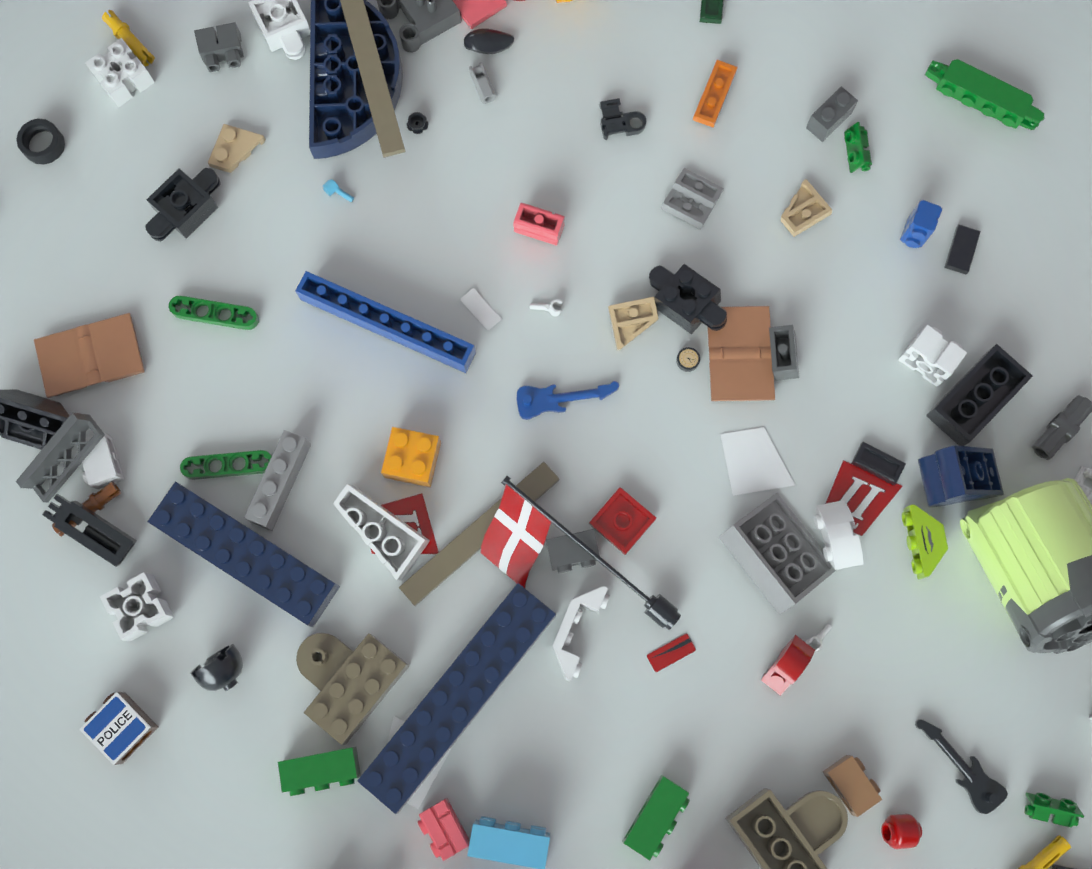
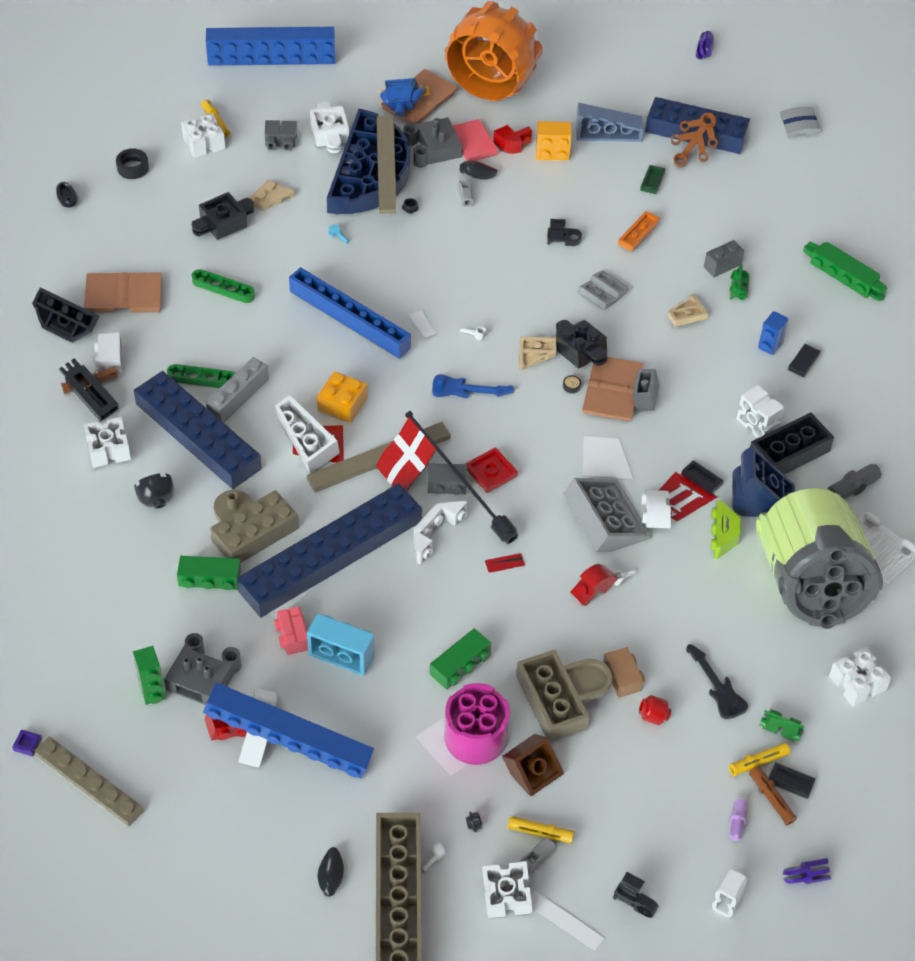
camera: 10 degrees right, 25 degrees down
dark grey fence [16,413,105,502] -> none
piece [79,692,158,765] -> none
coral brick [514,202,565,245] -> none

